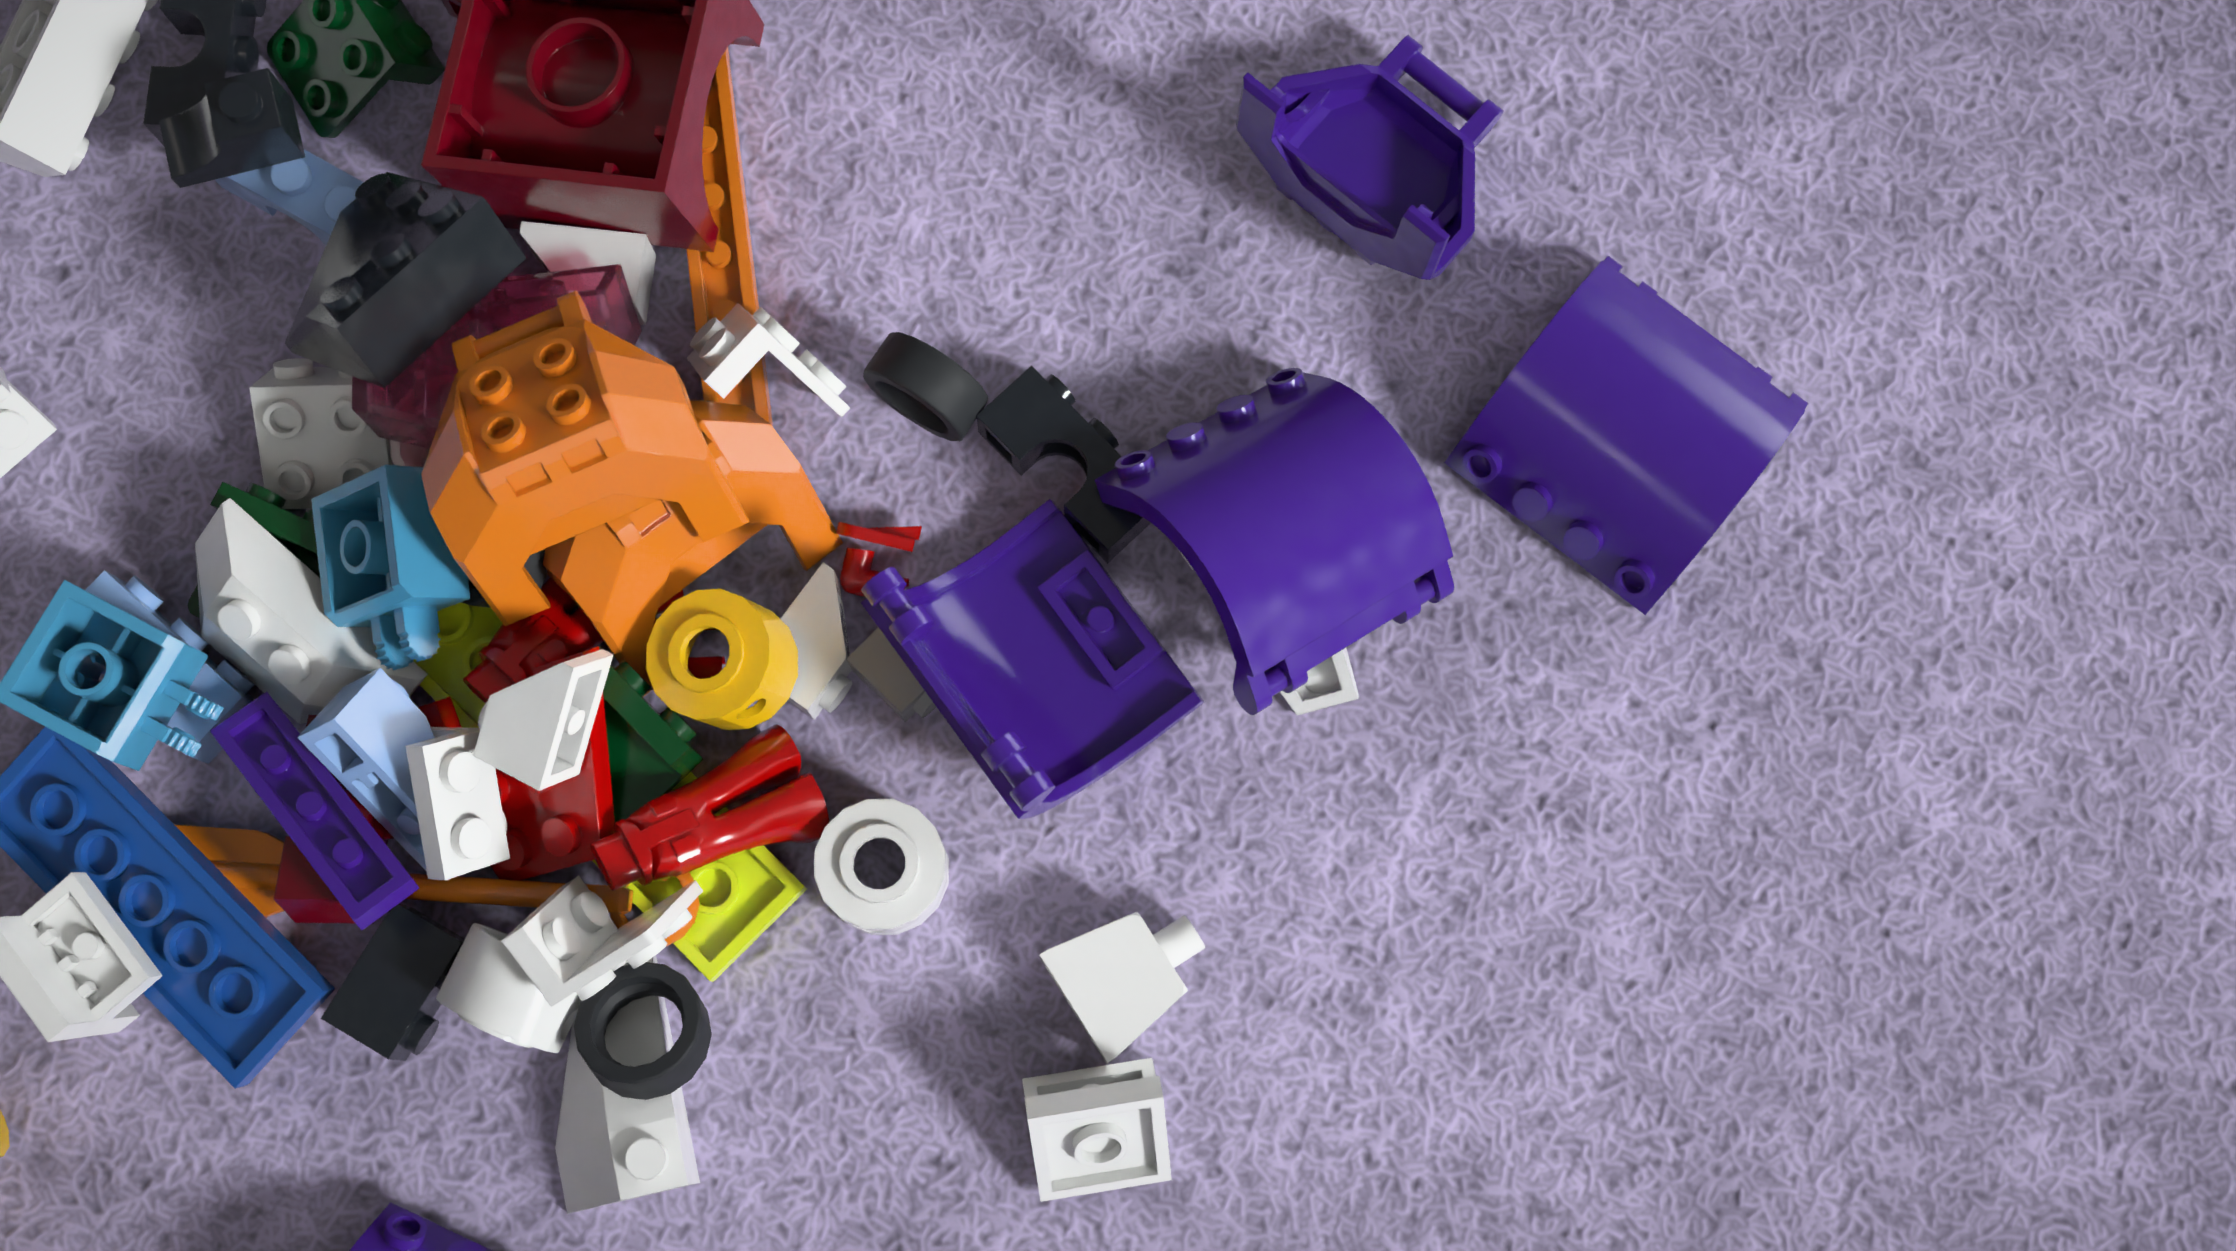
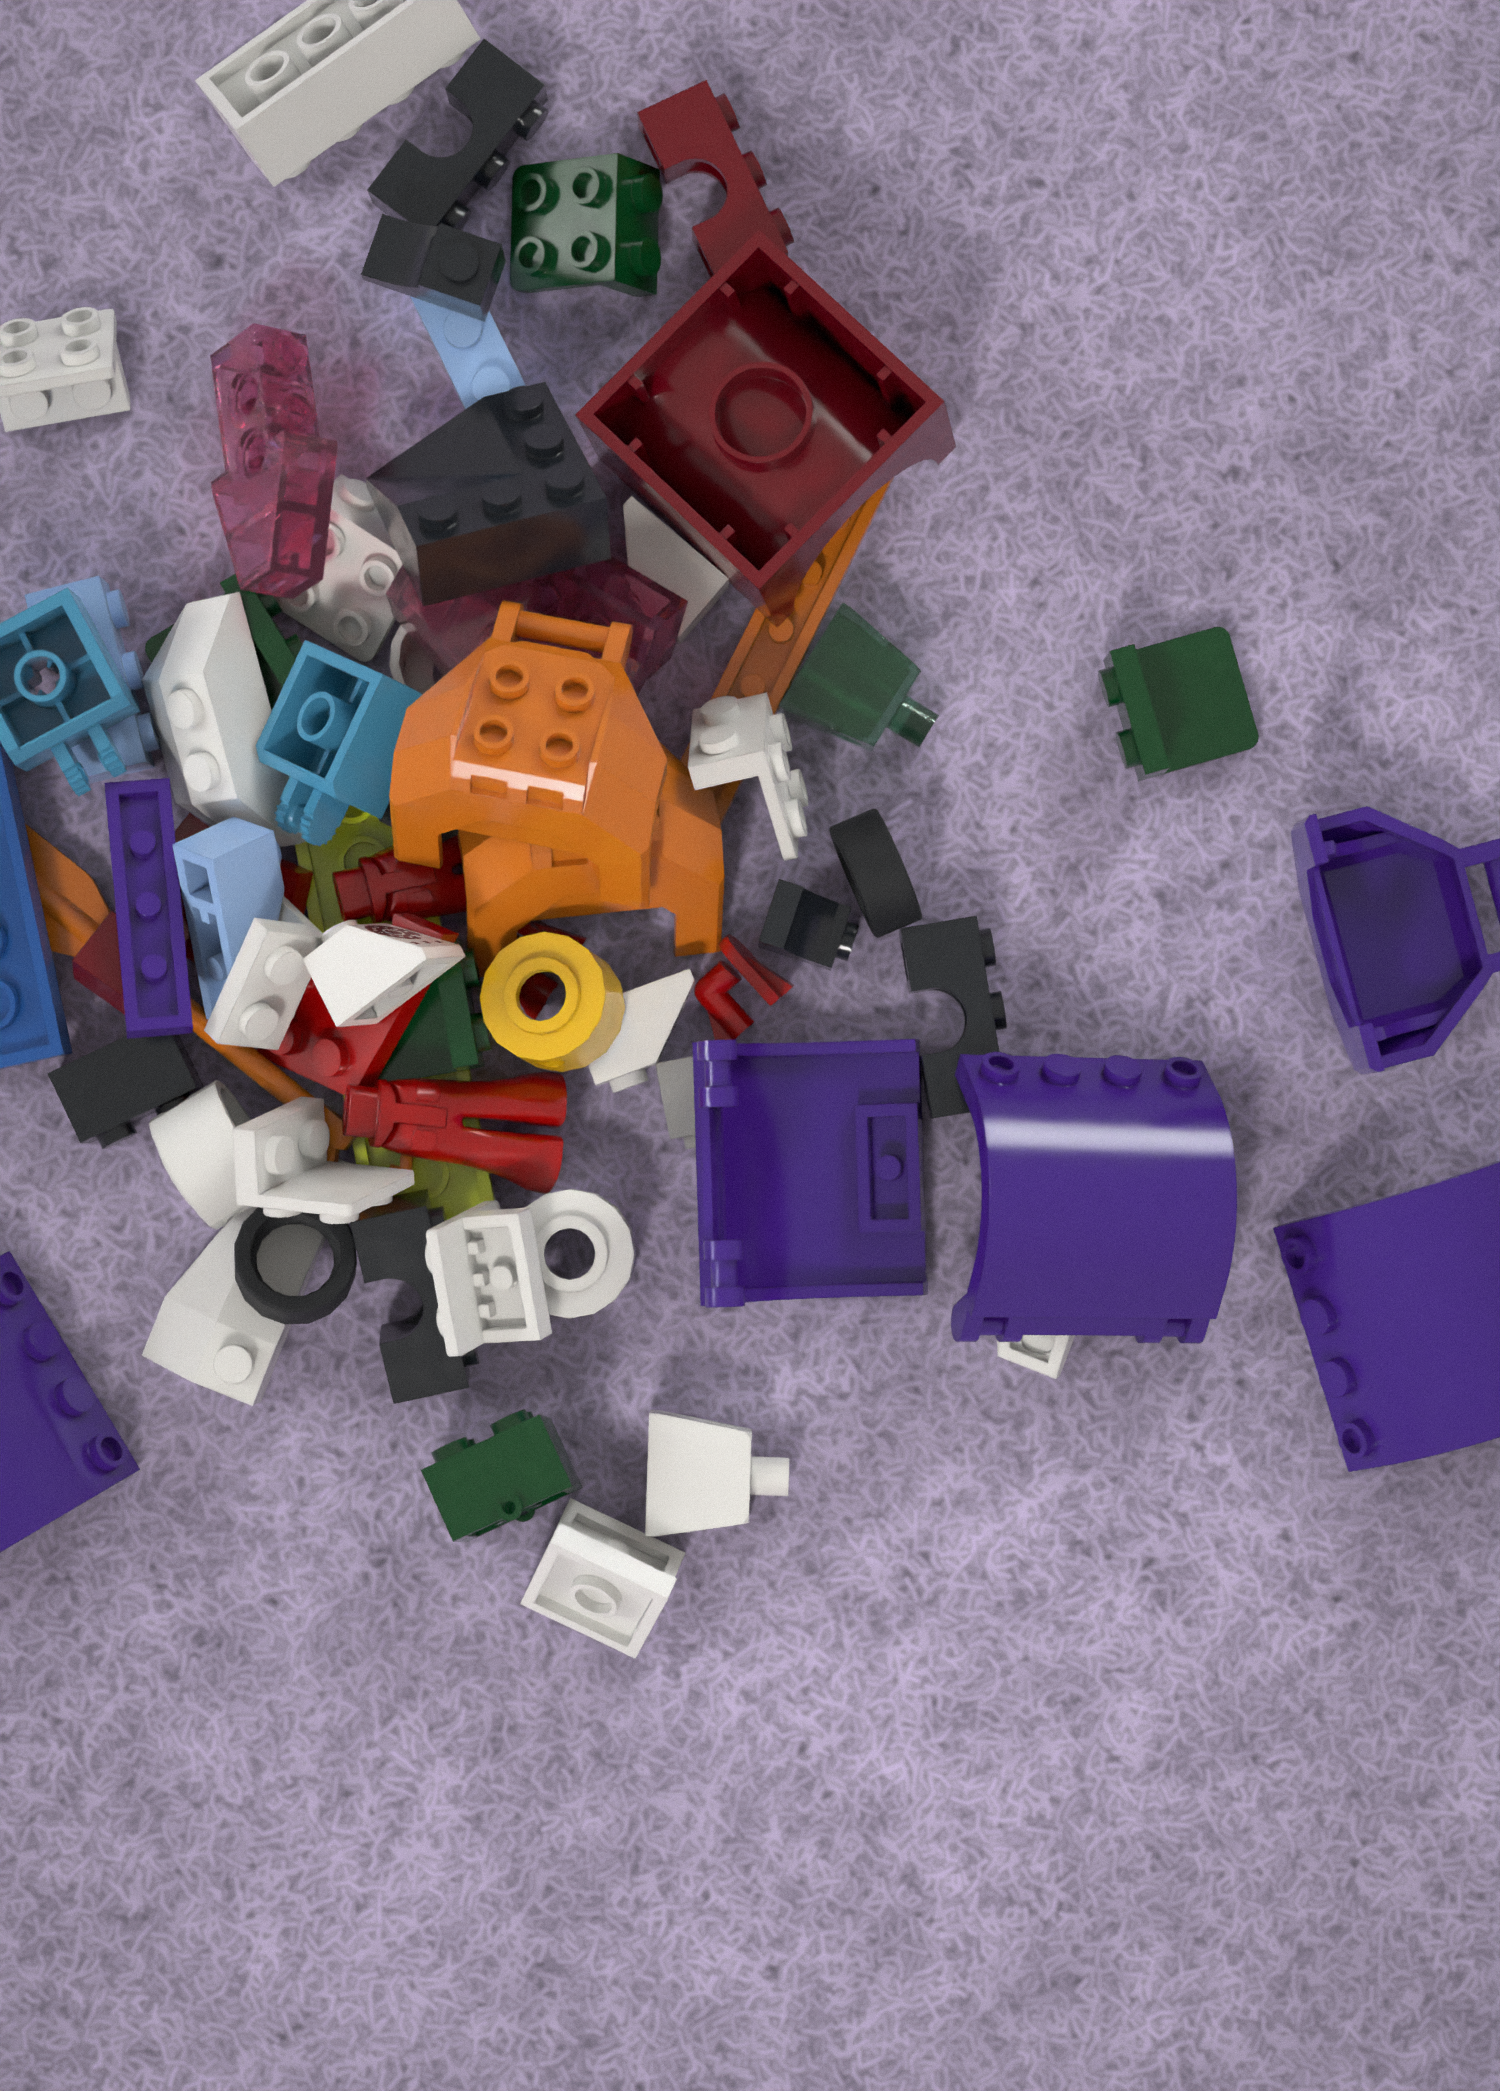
camera: 40 degrees right, 10 degrees up
none -> clear pink brick [210,323,338,599]
none -> black arch [350,1189,479,1404]
none -> dark green brick [421,1409,583,1542]
none -> white bracket [425,1200,552,1357]
none -> black arch [758,879,859,971]
none -> clear green torso [778,603,939,752]
none -> dark green bracket [1098,627,1259,782]

